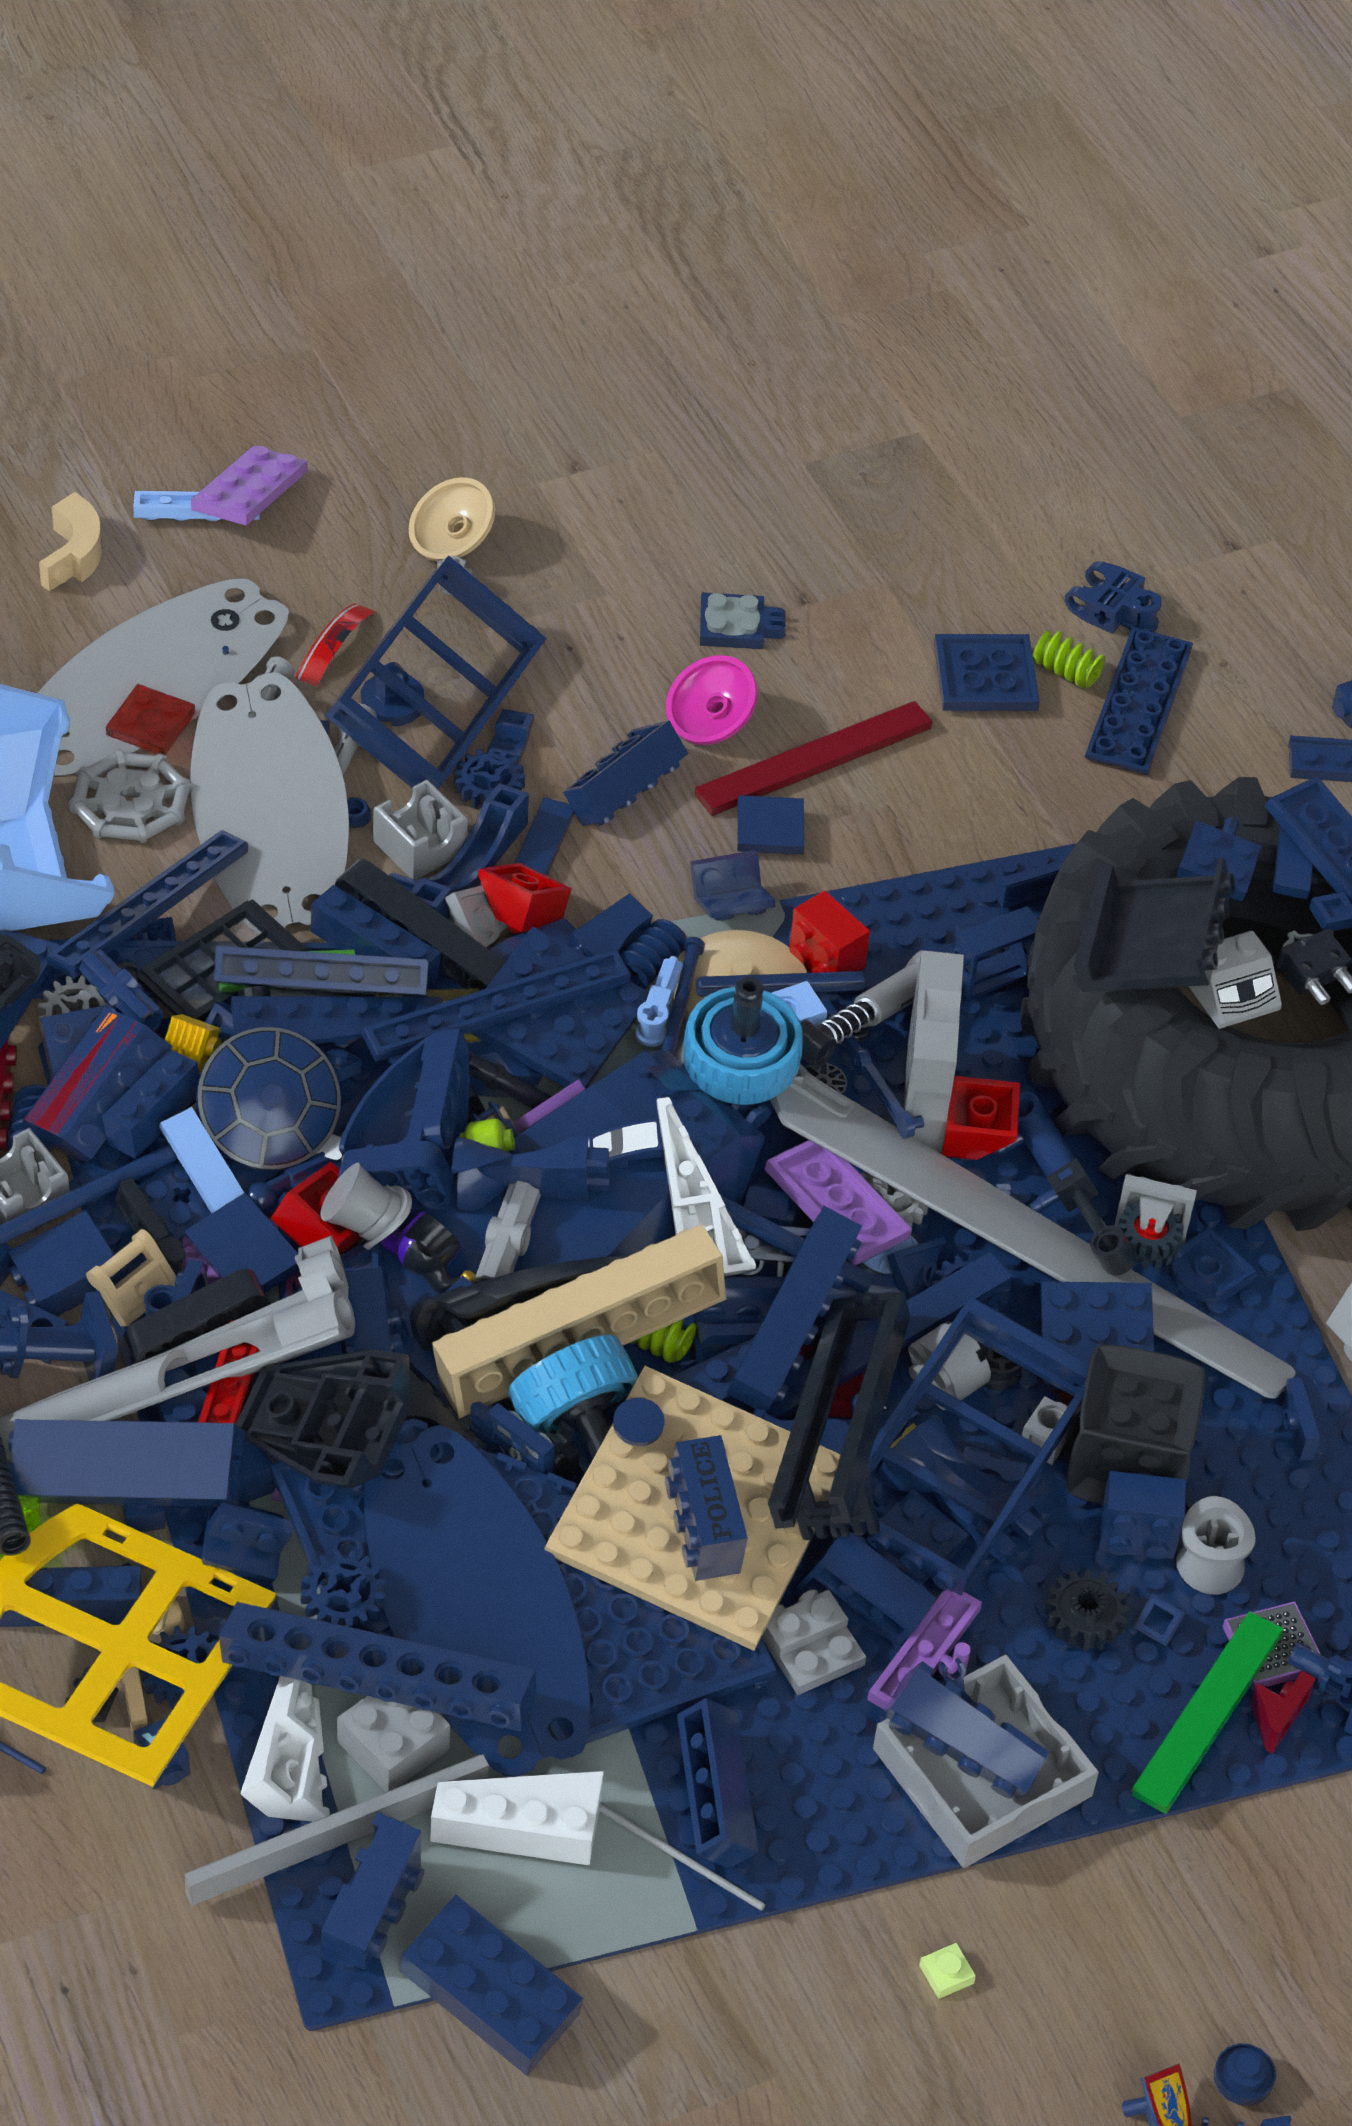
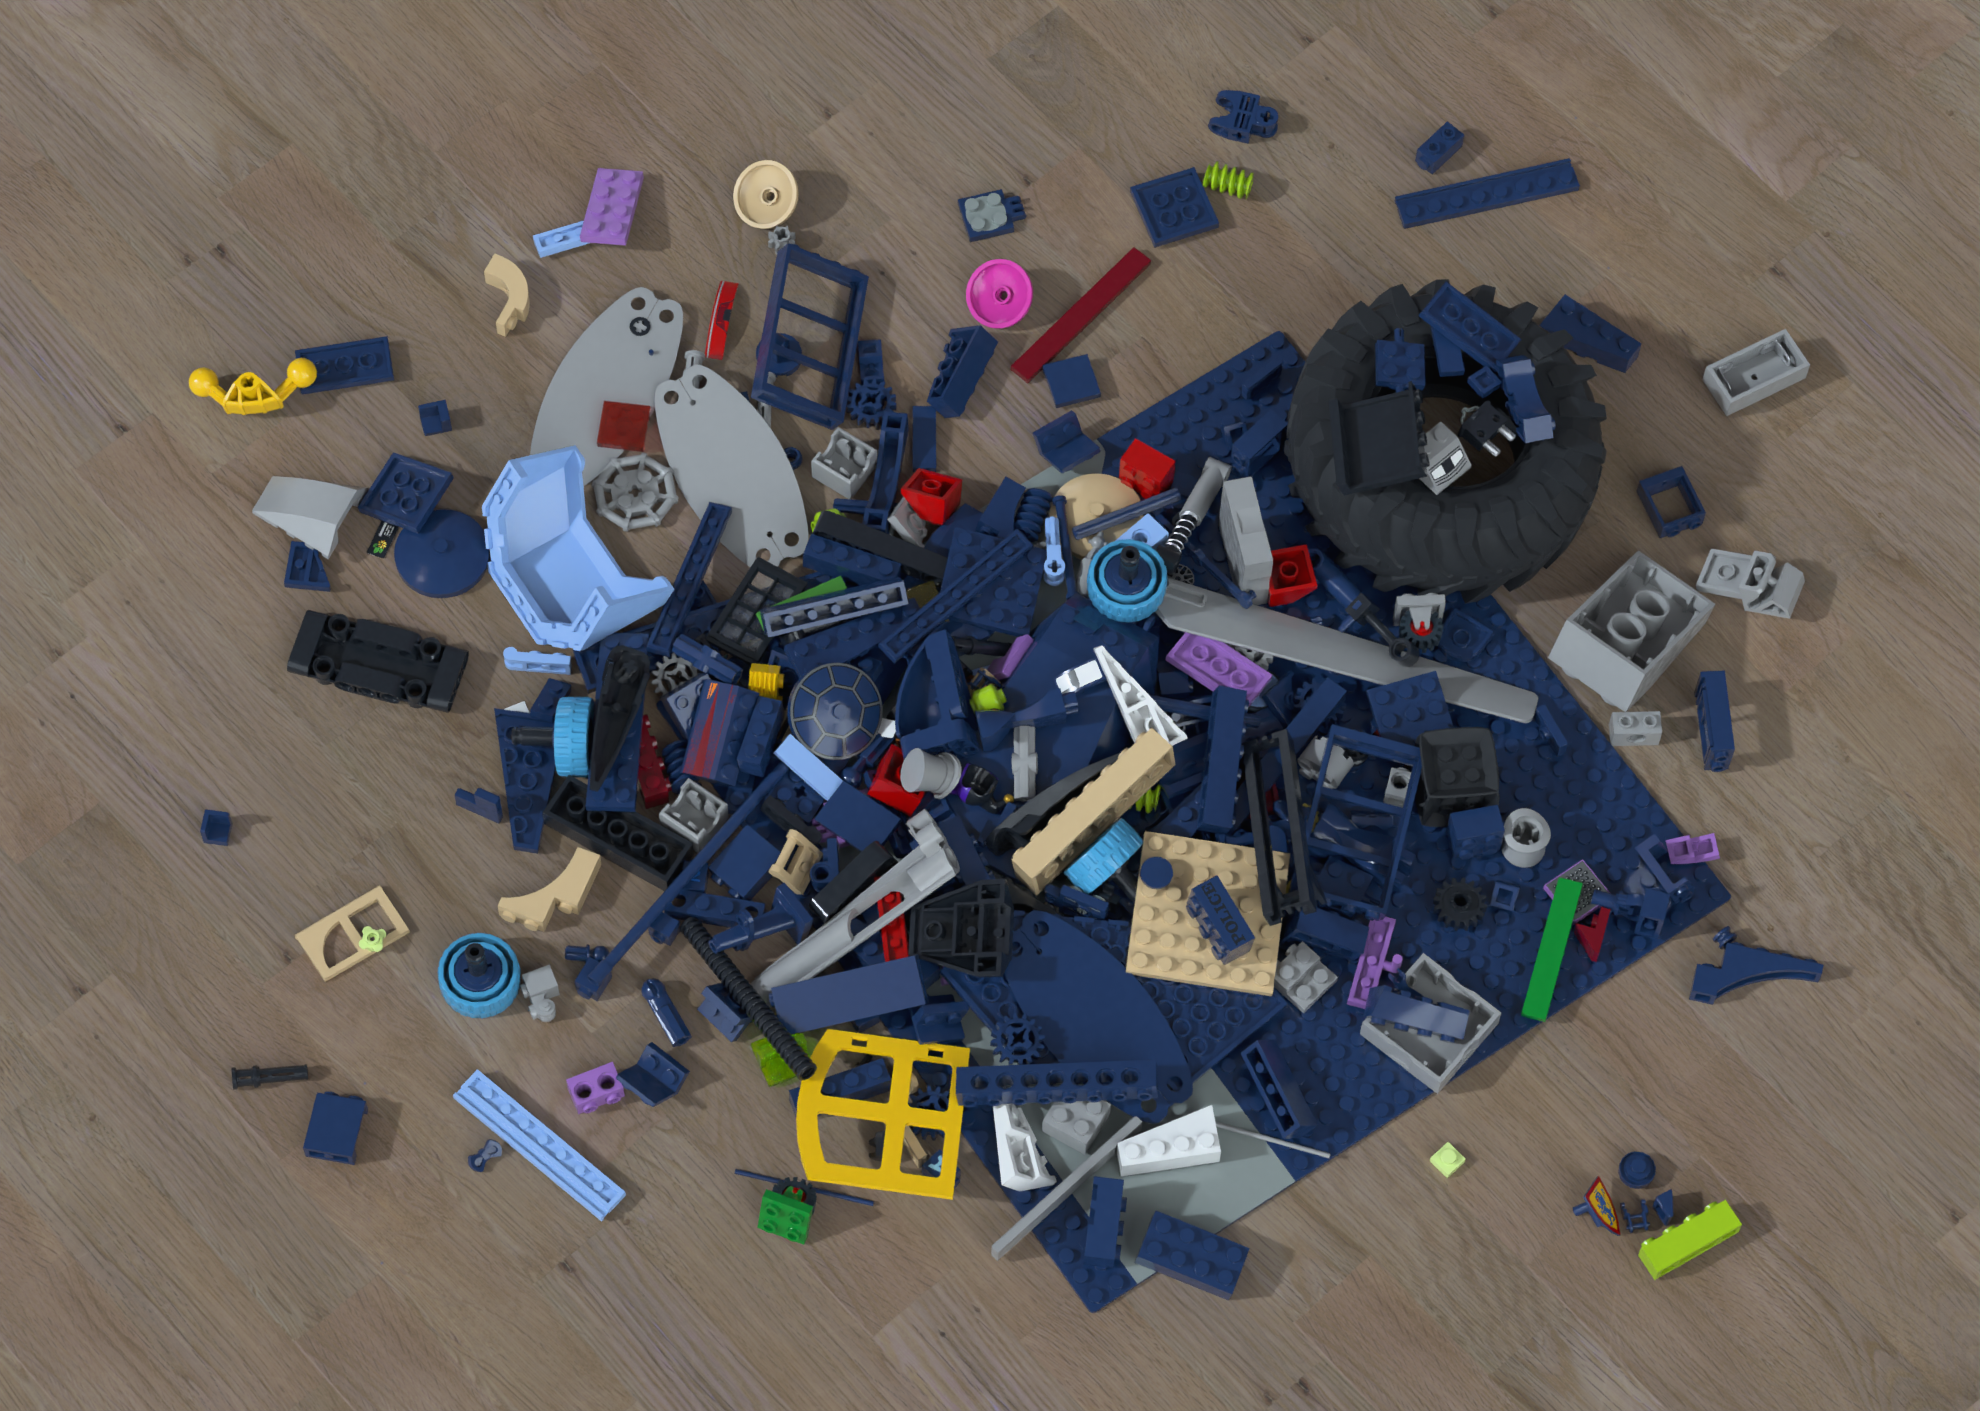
camera: 15 degrees left, 15 degrees up
dark blue plate [1085,627,1193,775] -> none

